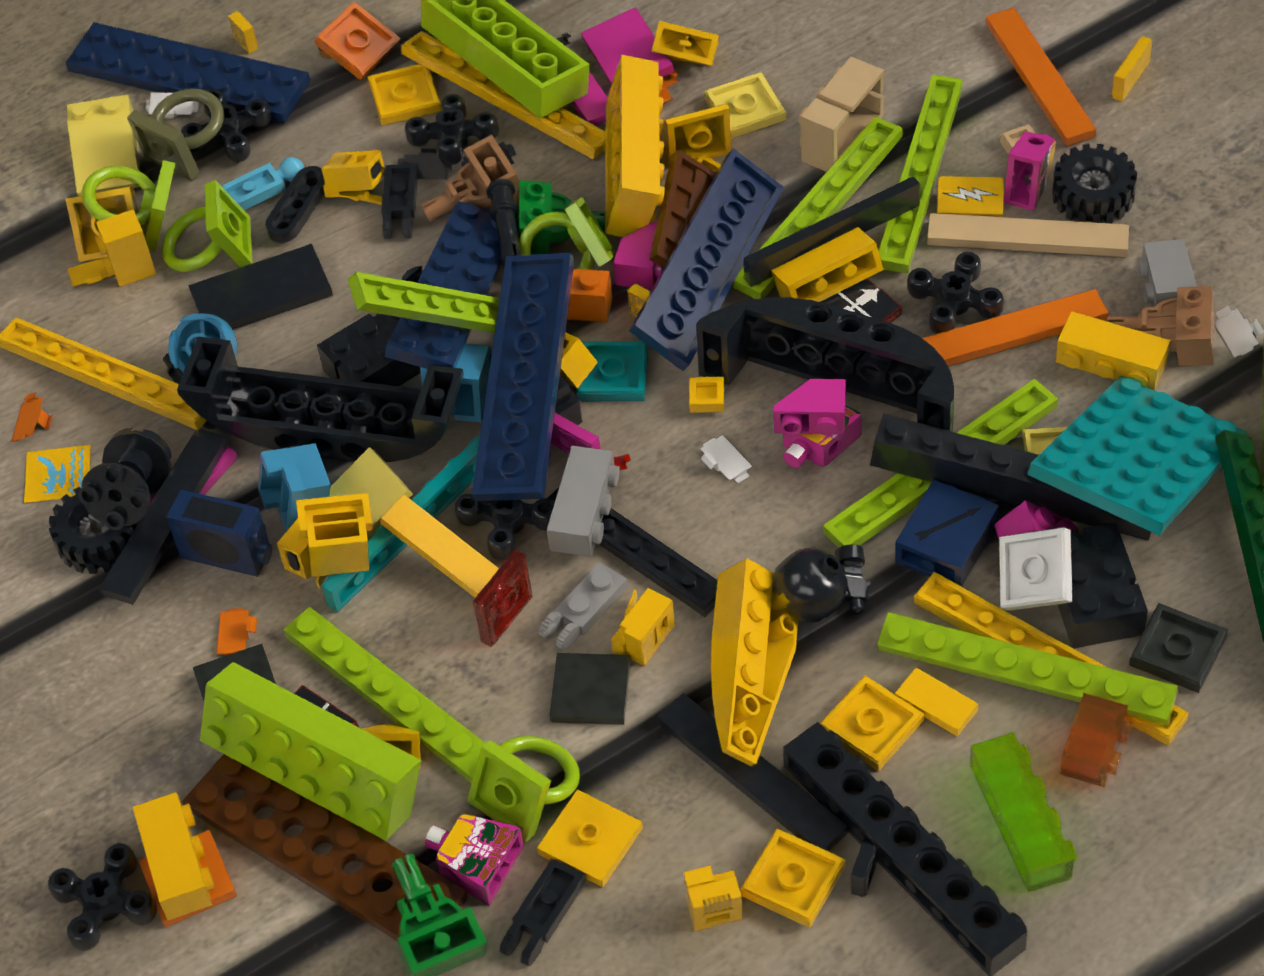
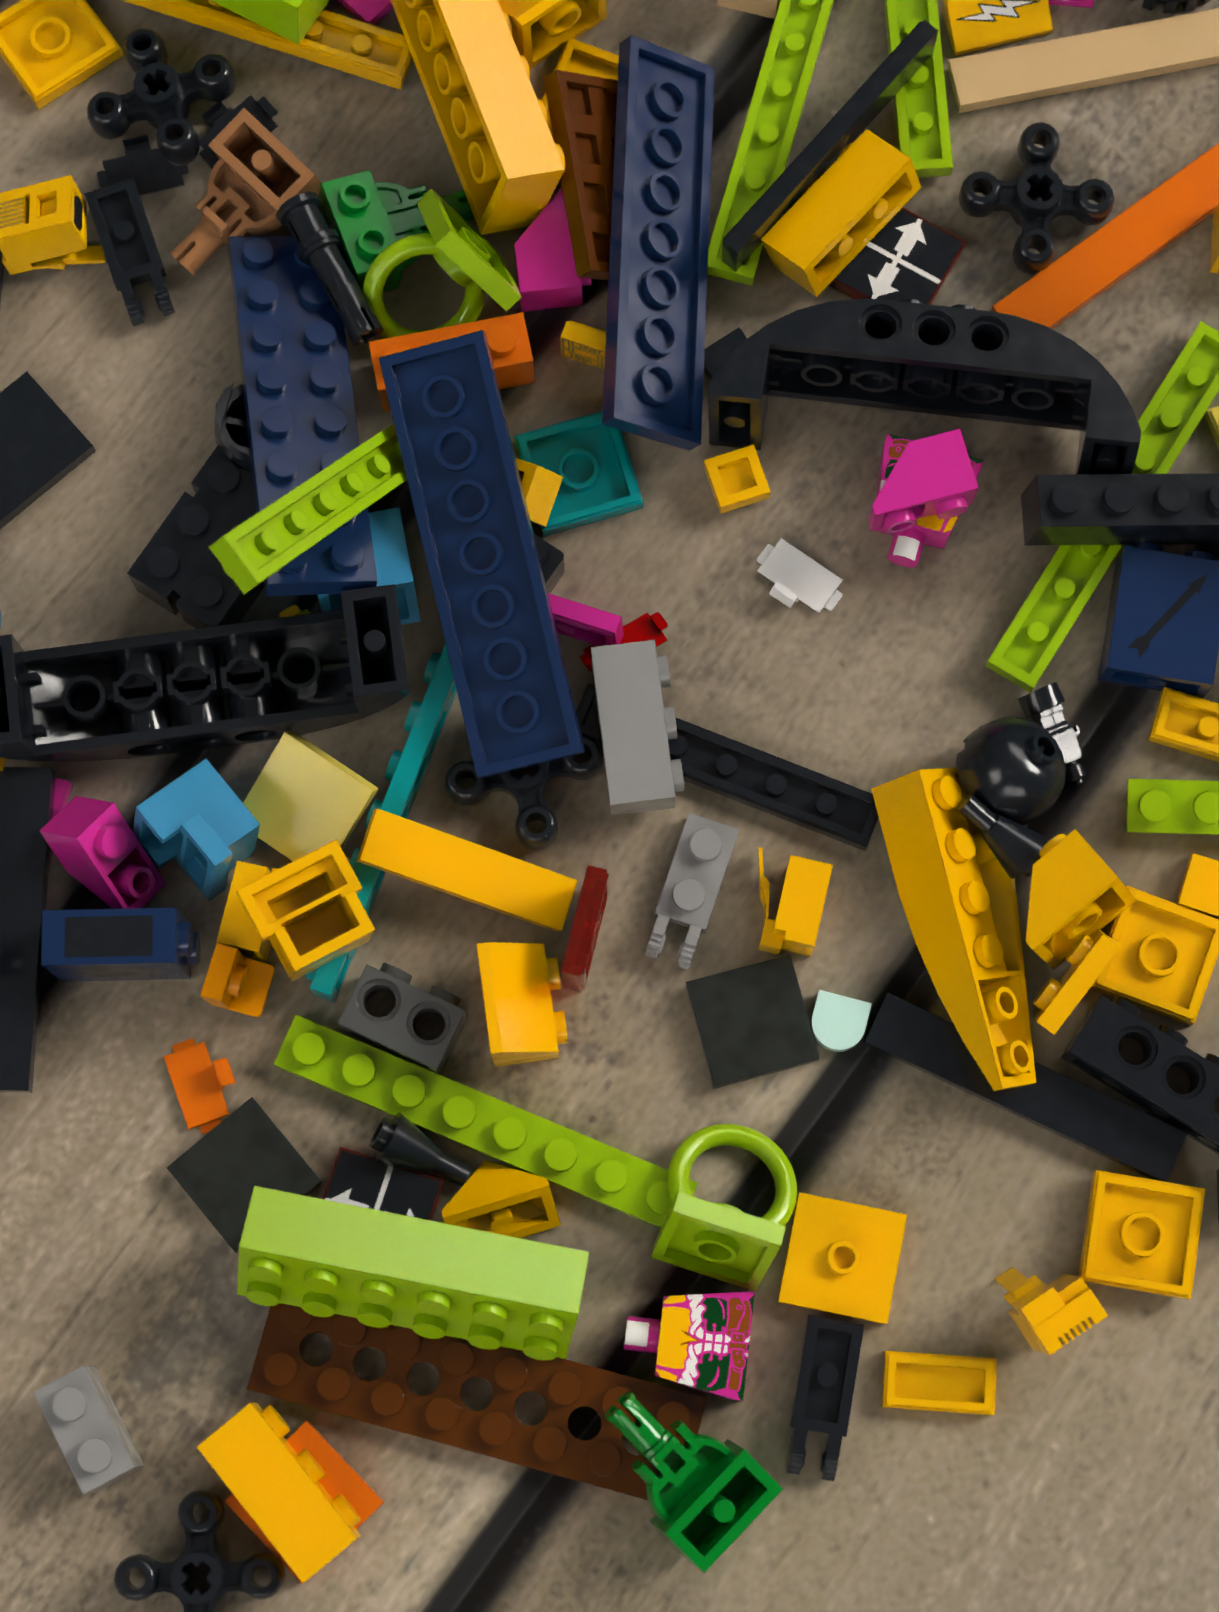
camera: 25 degrees left, 25 degrees up
none -> light grey brick [33,1365,145,1495]
none -> dark pink slope [39,796,166,909]
none -> light orange bracket [200,943,275,1018]
none -> dark grey brick [337,963,468,1075]
none -> black cone [370,1112,471,1186]
none -> yellow slope [477,942,569,1067]
none -> light aqua tile [811,990,872,1052]
none -> yellow tile [881,1351,997,1415]
none -> black cone [956,793,1047,879]
none -> yellow slope [1025,829,1136,970]
none -> yellow plate [1033,929,1121,1035]

